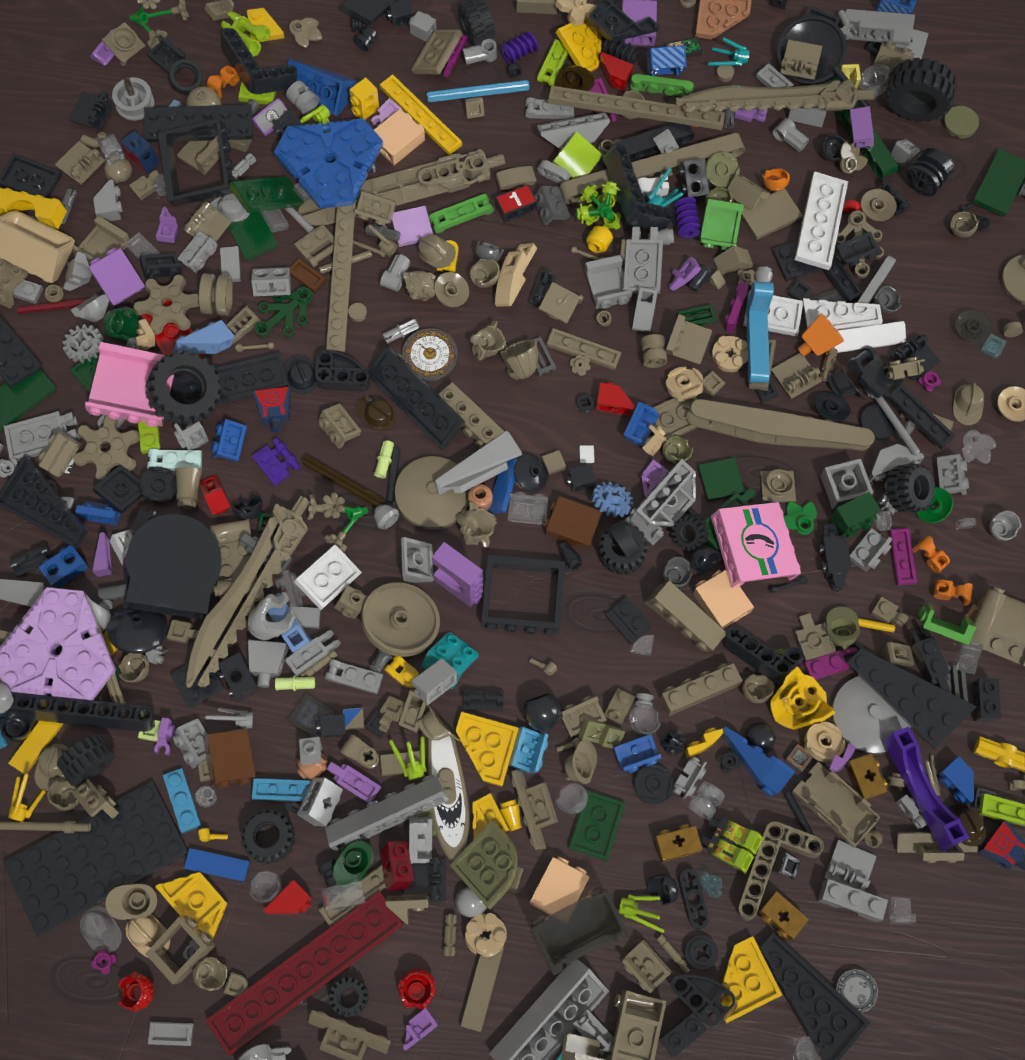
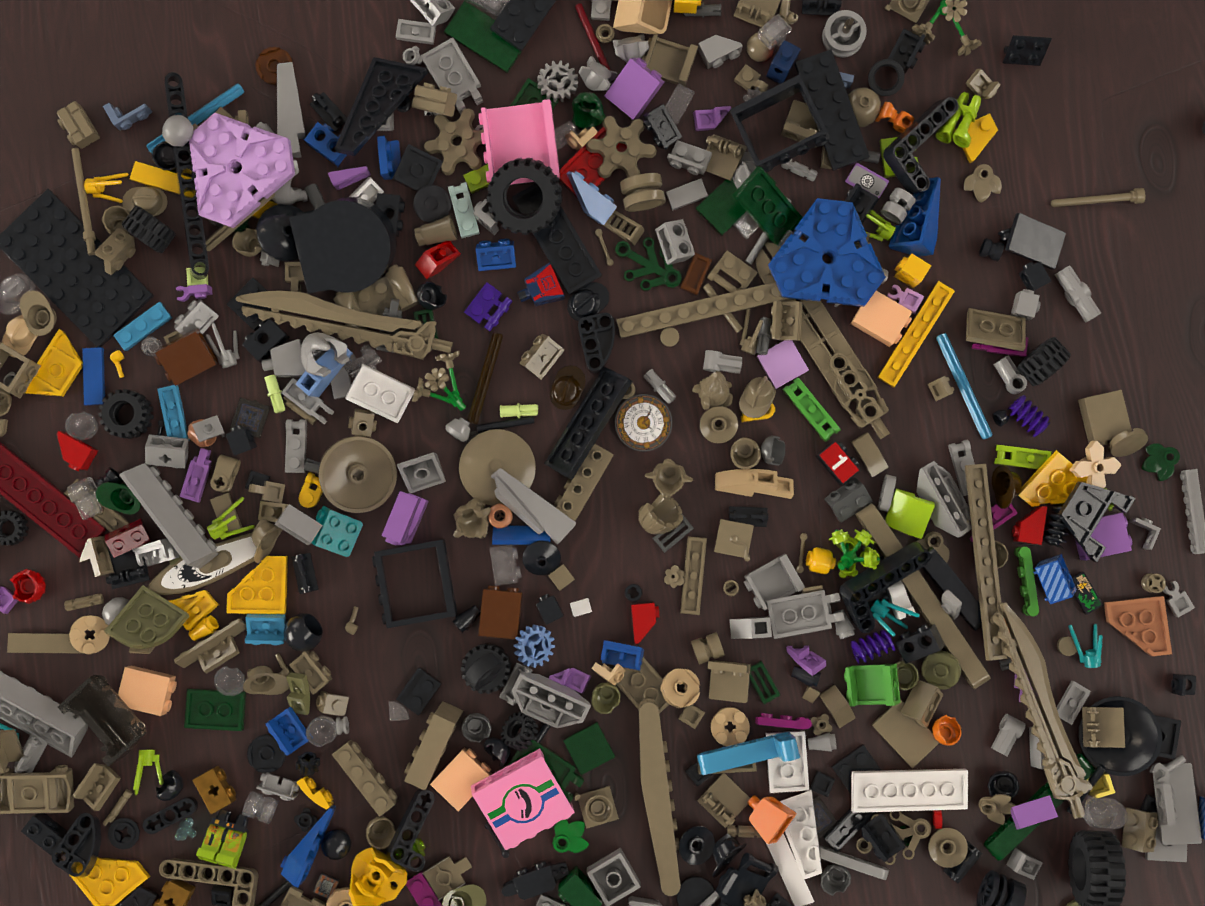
camera: 85 degrees right, 15 degrees up
tile [343,708,365,730] -> none

